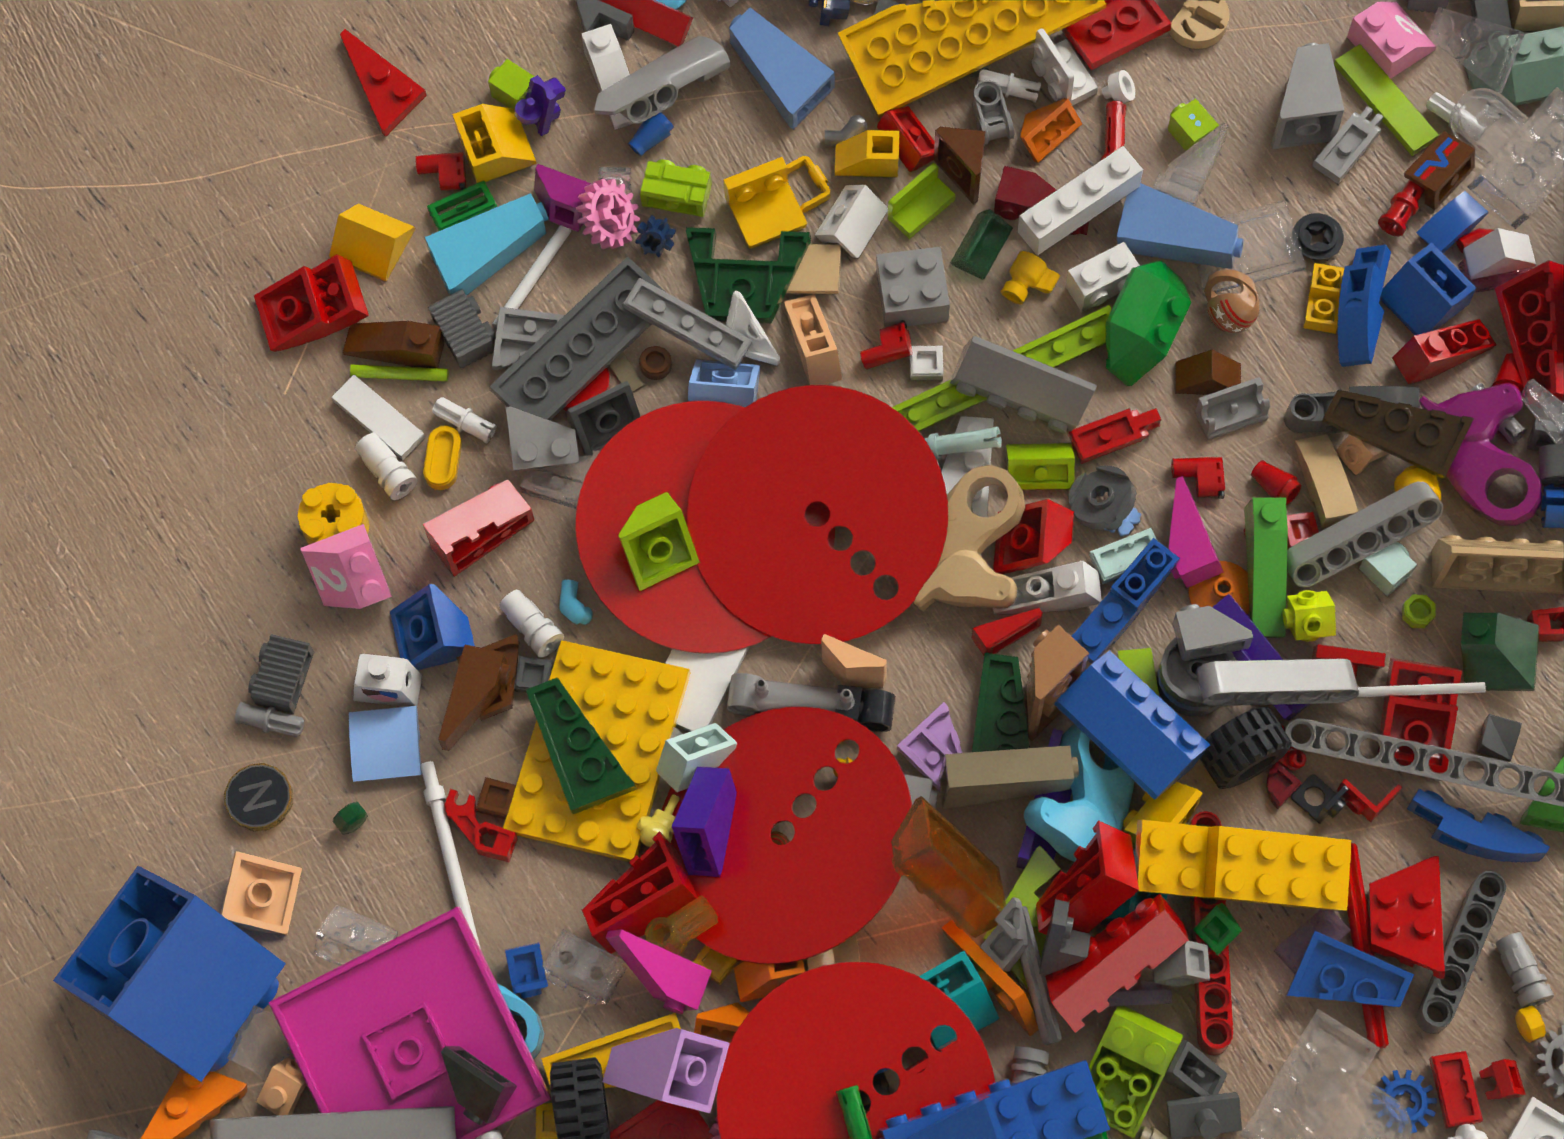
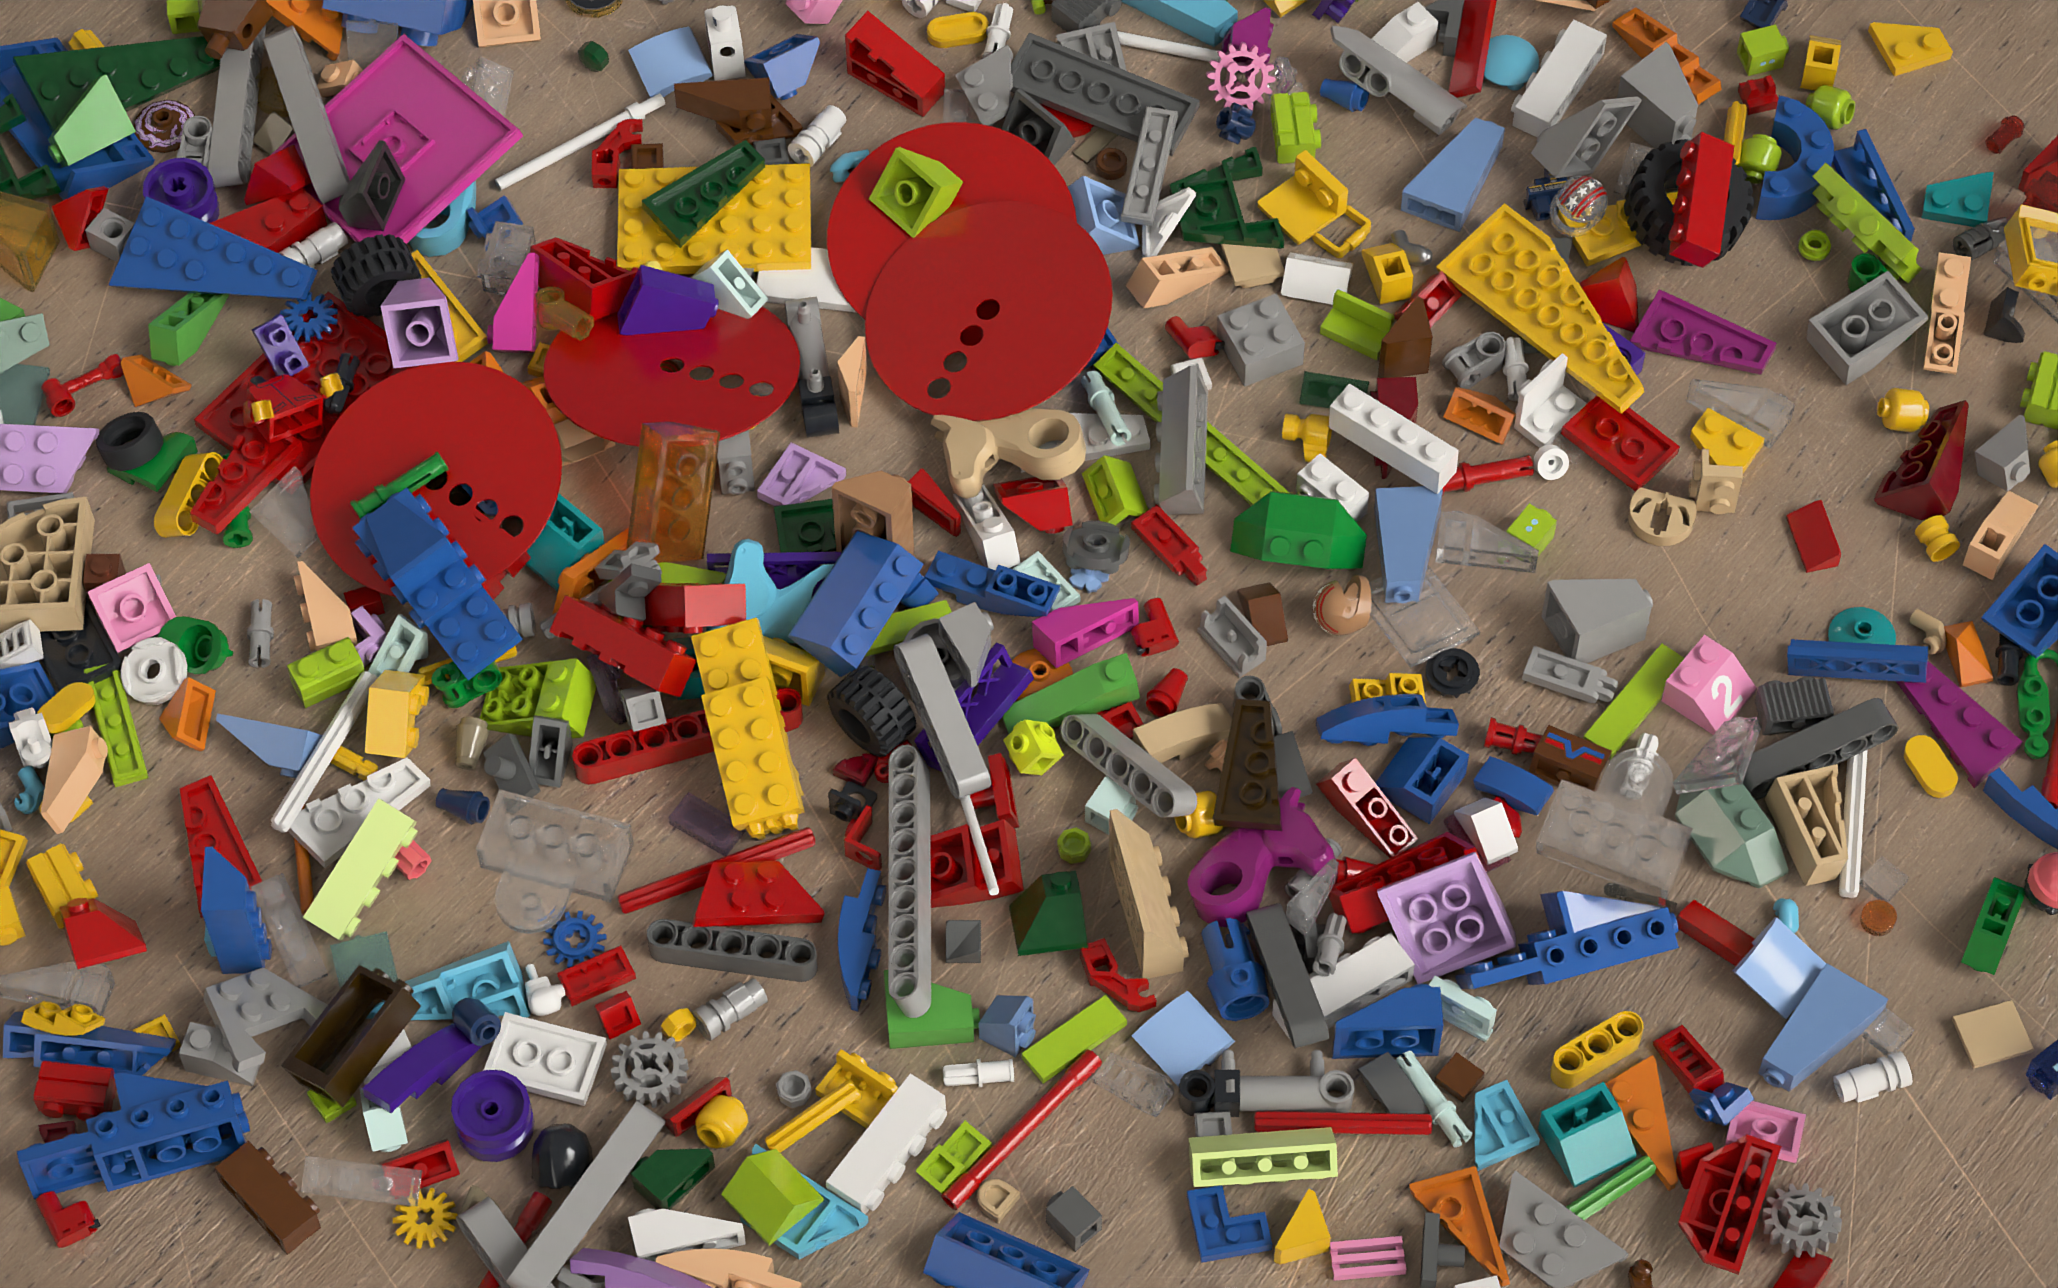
camera: 70 degrees right, 10 degrees down
dark tan slope [939,746,1079,809] -> none
green slope [1193,903,1243,955] -> none
blue wing [1286,930,1414,1007] -> none

